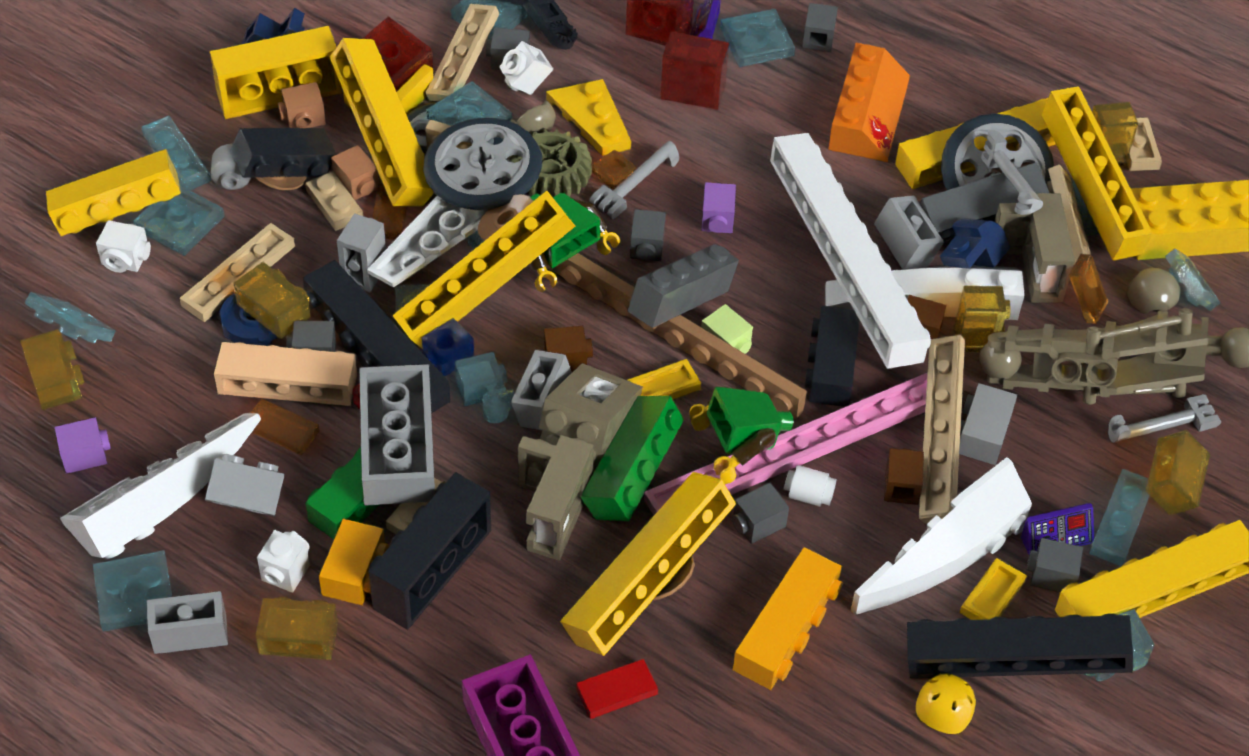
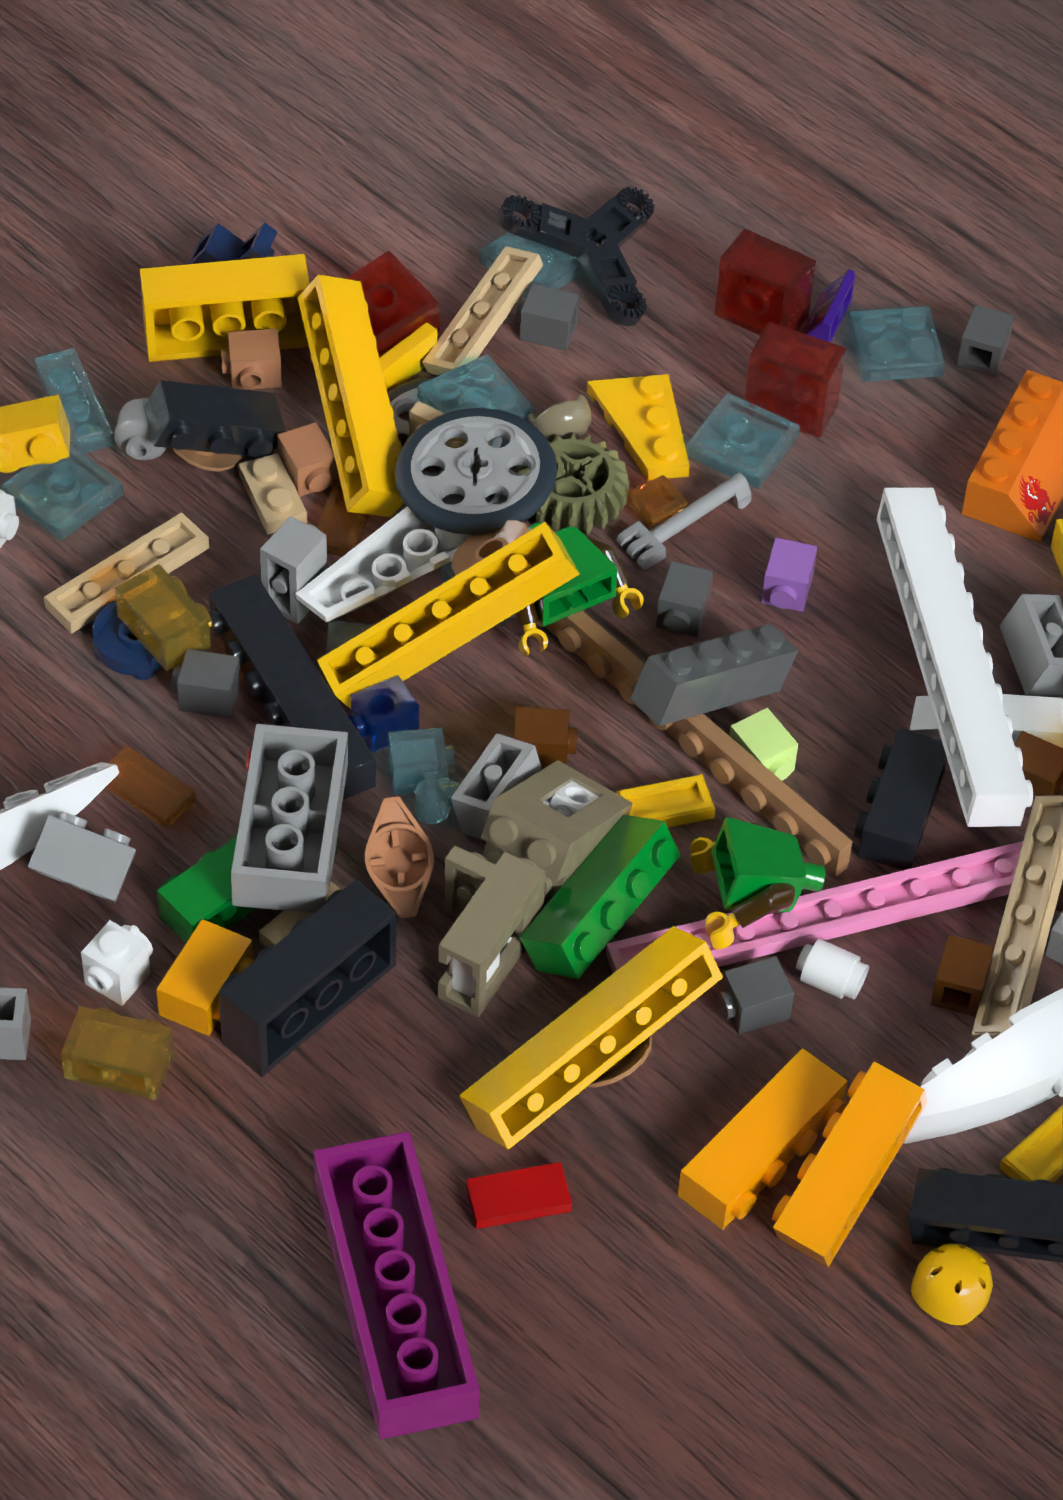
camera: 10 degrees right, 0 degrees up
light nougat brick [214,342,357,406] -> none
white brick [499,41,553,95] -> none
none -> nougat hat [365,796,434,918]
none -> clear light blue plate [686,393,800,489]
none -> light orange brick [772,1061,928,1267]

